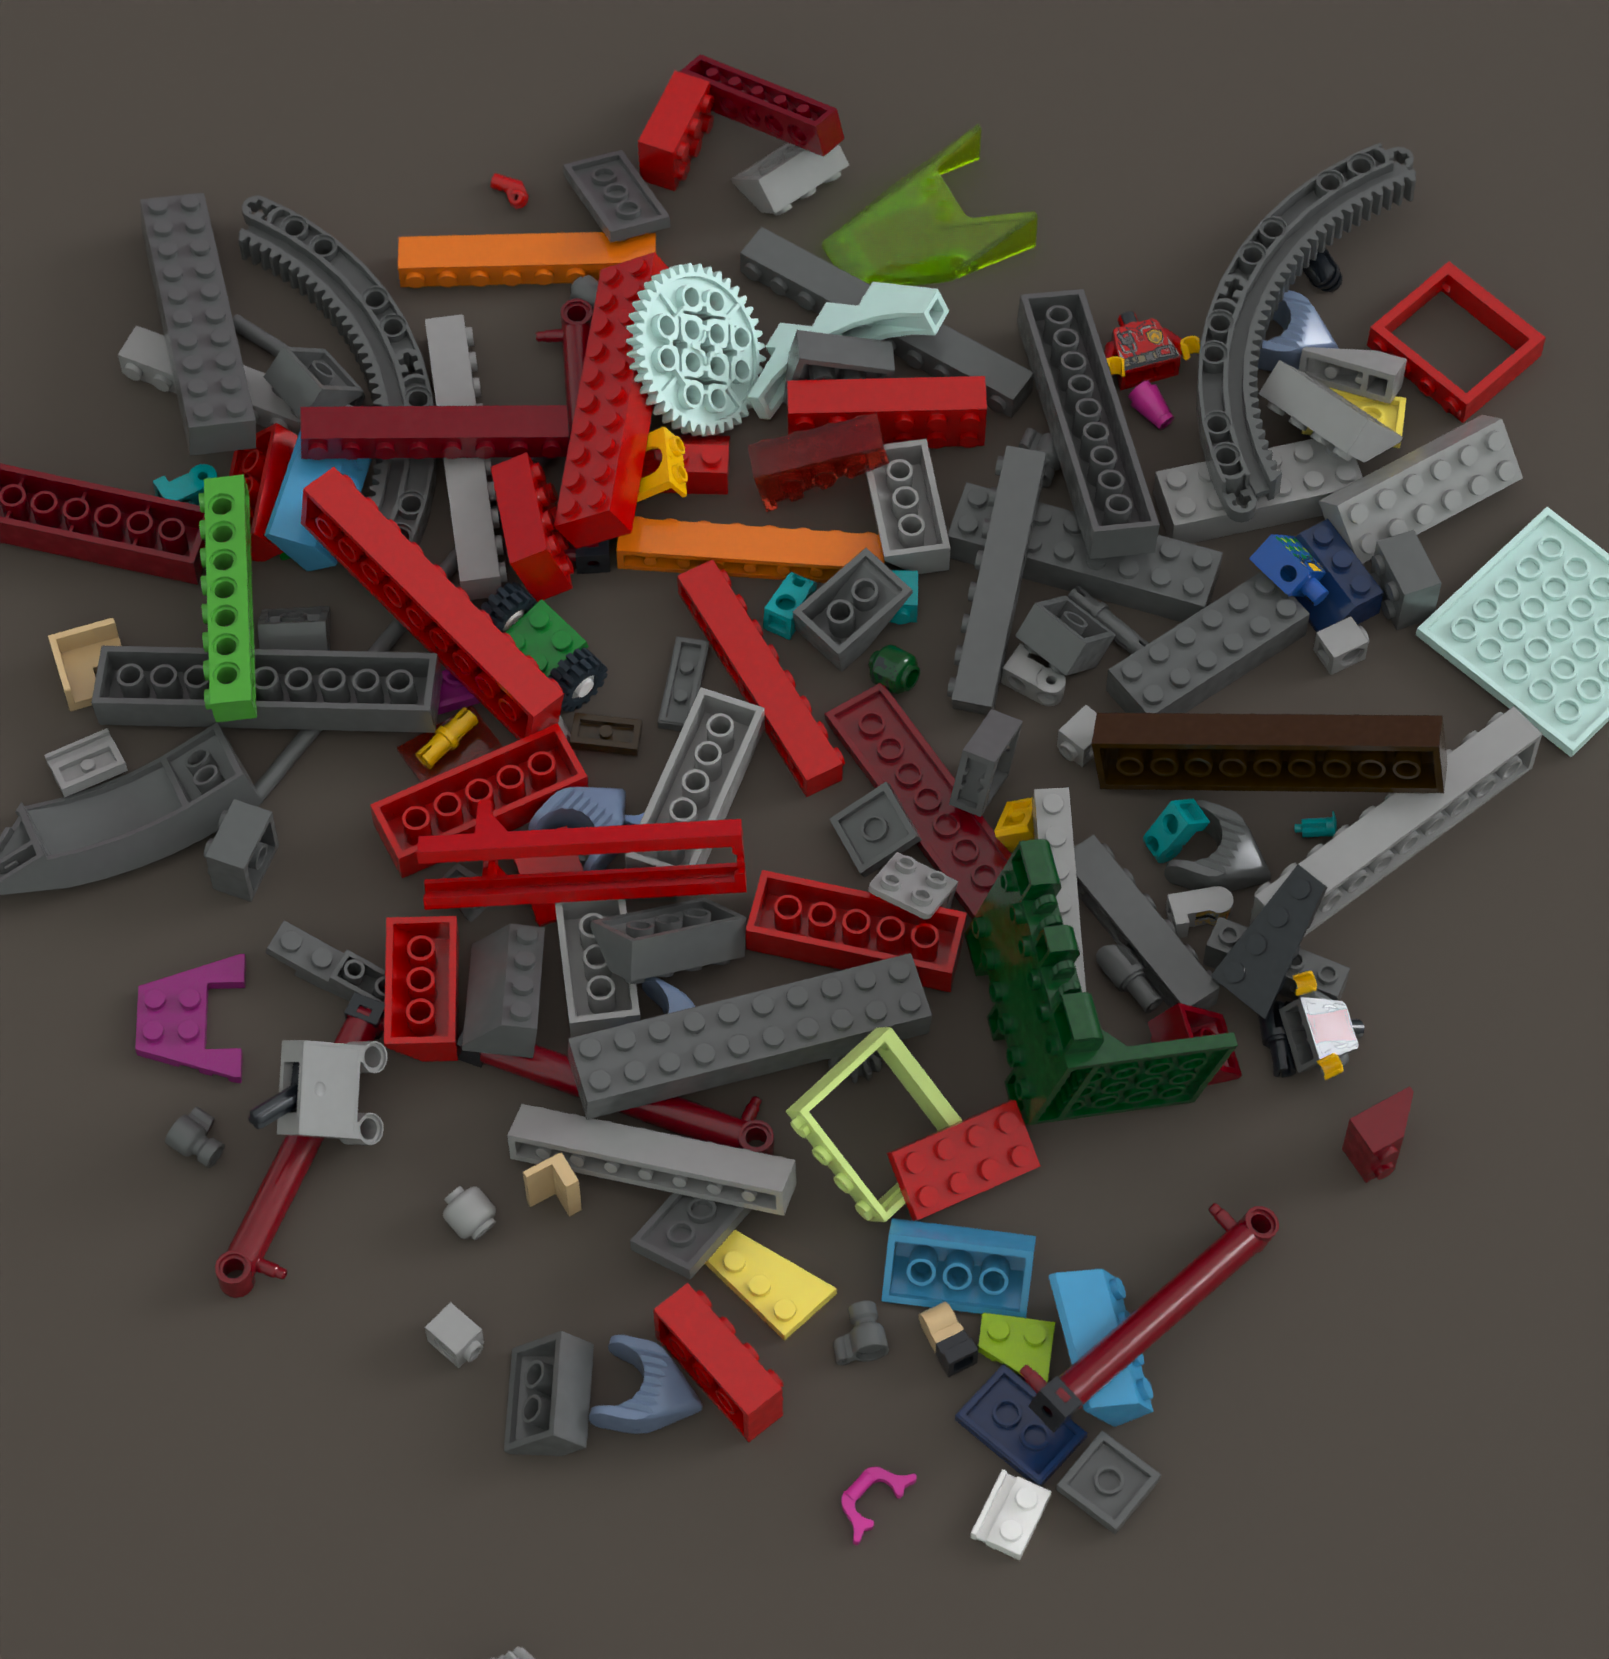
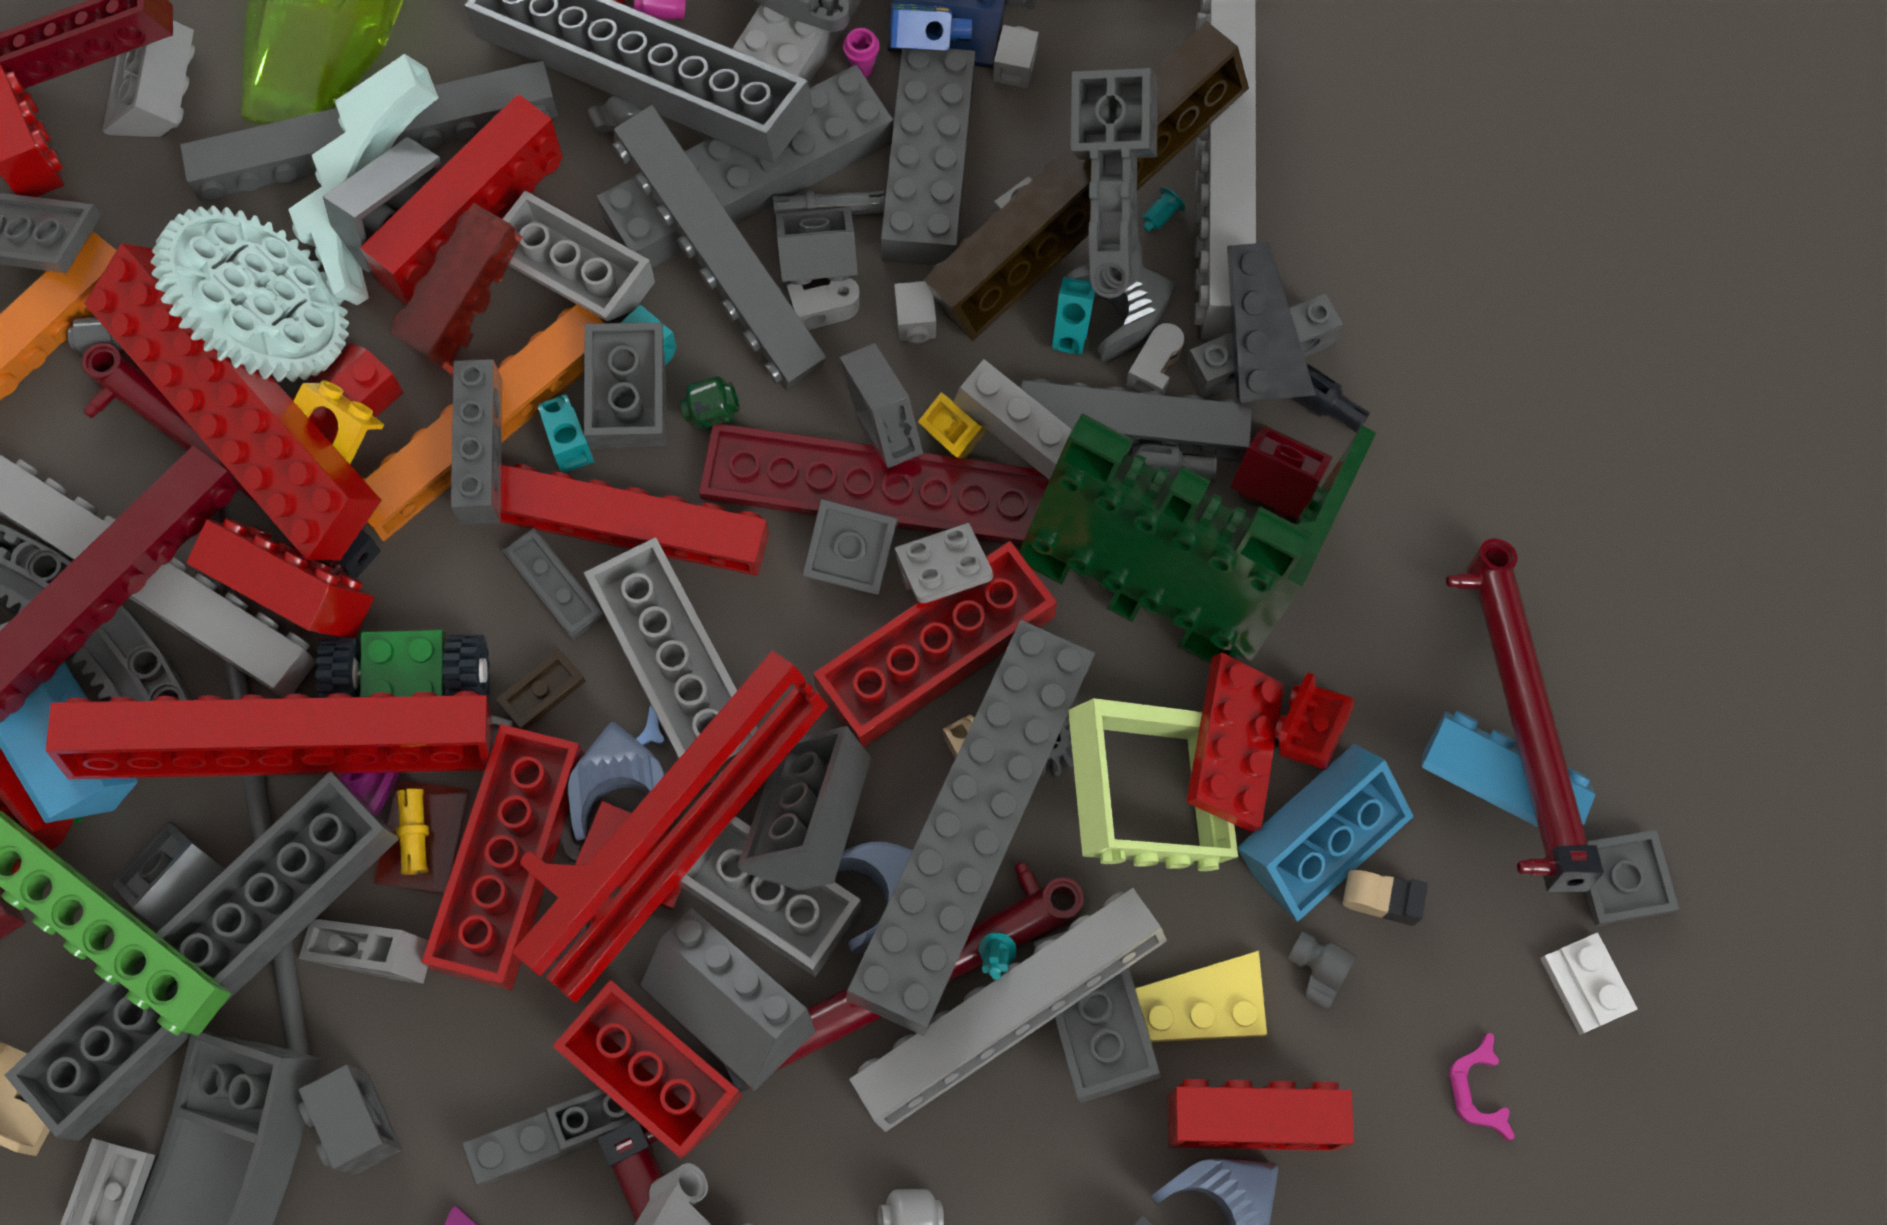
camera: 50 degrees left, 10 degrees up
tan panel [523,1152,582,1217] -> none
dark blue tile [955,1364,1087,1487] -> none
lime wing [978,1313,1055,1383] -> none
torso [1279,971,1364,1080] -> none
dark red slope [1342,1086,1414,1183] -> none
none -> light grey slope [298,919,429,984]
none -> dark grey brick [451,359,502,525]
none -> dark pink cone [843,28,879,78]
none -> teal piece [979,932,1016,980]
none -> dark grey brick [1071,68,1158,298]
none -> red bracket [1275,672,1354,770]

